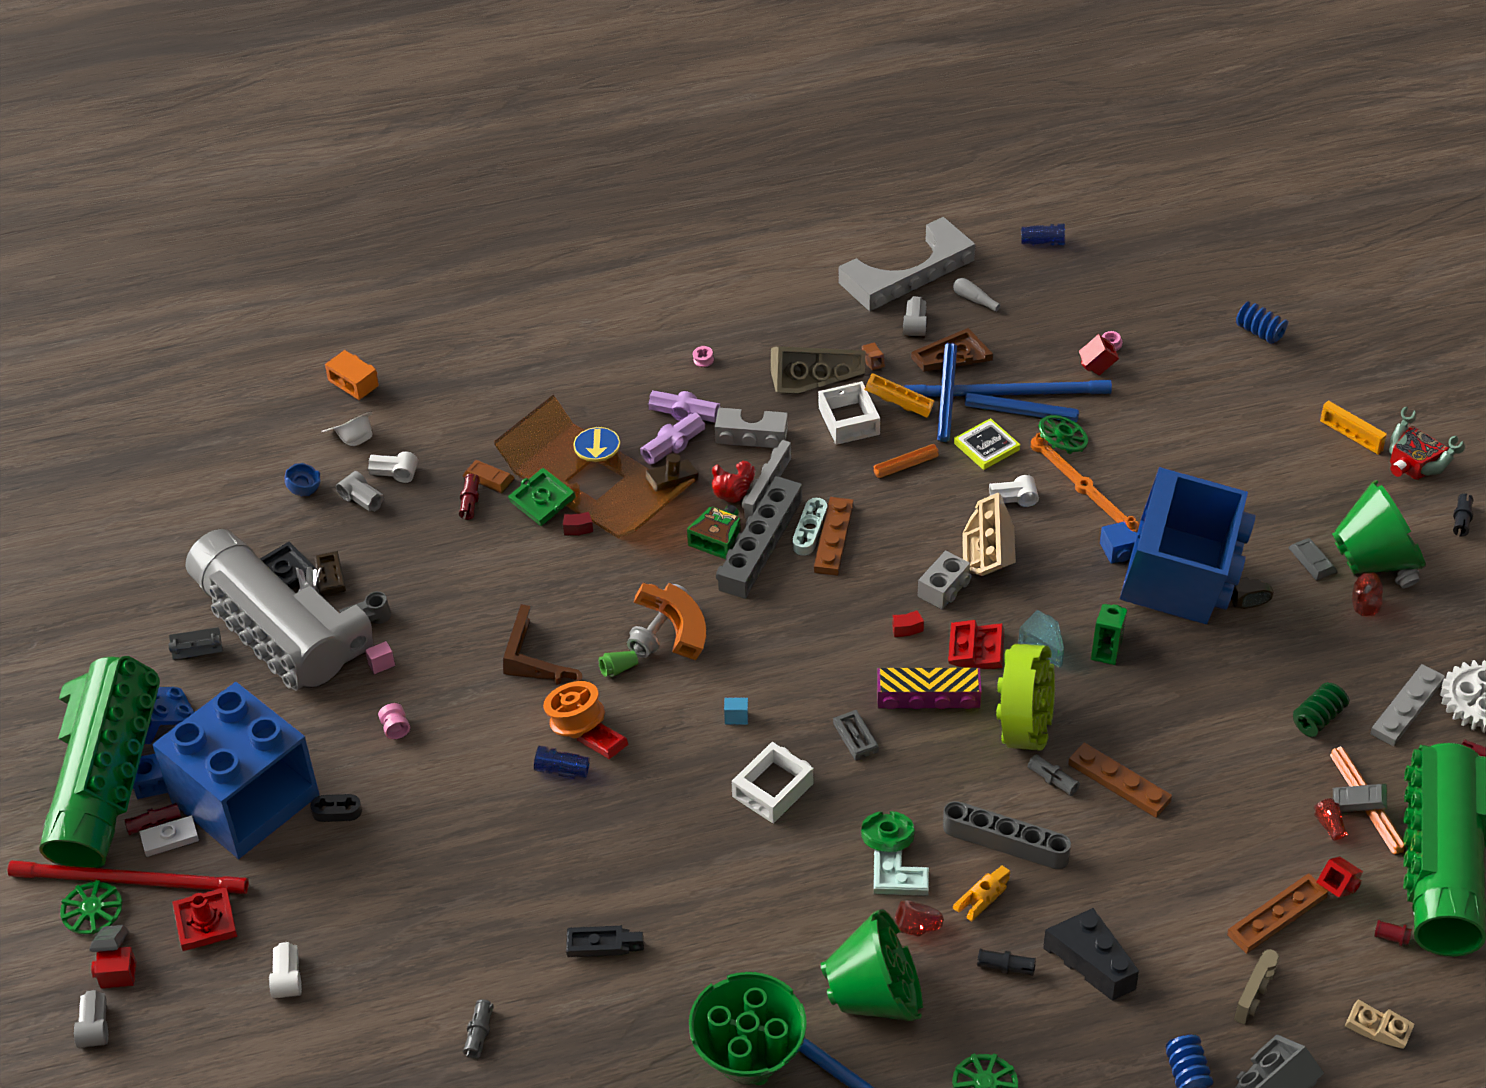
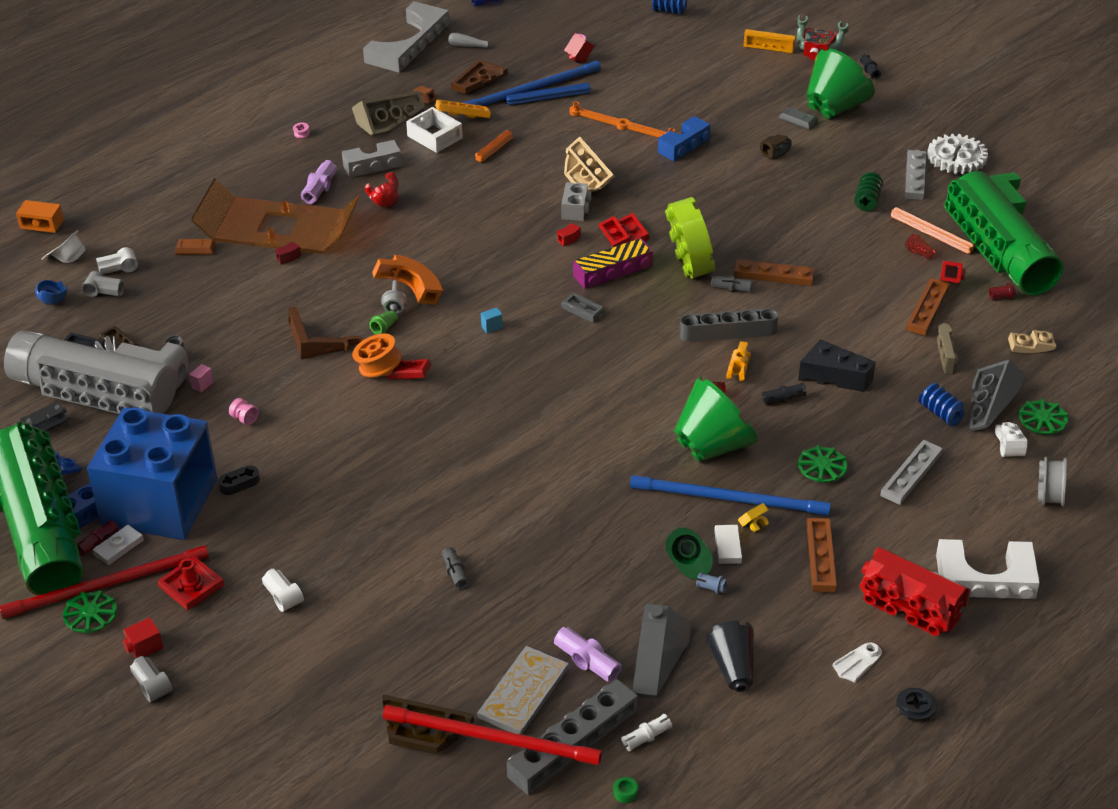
camera: 30 degrees left, 5 degrees down
dark grey tile [89,925,129,952] -> none
dark red pin [459,474,480,520] -> none
green plate [508,468,576,526] -> none
clear blue axle [534,745,590,779] -> none
black hinge [566,925,644,957] -> none
blue piece [573,427,620,462] -> none
dark brown tile [646,453,699,492] -> none
lavender piece [648,390,720,422] -> none
torso [687,505,741,560] -> none
green cone [689,972,807,1085] -> none
dark grey brick [716,476,802,599] -> none
white window [732,742,813,823] -> none
light grey plate [742,440,791,520] -> none
light aqua beam [793,498,827,555] -> none
dark orange plate [814,497,854,576] -> none
green tile [861,811,915,852] -> none
light aqua tile [874,850,929,896] -> none
light grey piece [903,296,927,336] -> none
blue axle [937,343,957,442] -> none
tile [954,418,1020,470] -> none
white piece [989,475,1039,507] -> none
clear light blue slope [1018,610,1064,668] -> none
green wheel [1038,415,1088,454] -> none
green torso [1090,604,1127,665] -> none
blue piece [1119,467,1256,625] -> none
dark grey tile [1333,784,1387,813] -> none
clear red rock [1352,573,1383,616] -> none
light grey plate [1395,569,1420,589] -> none

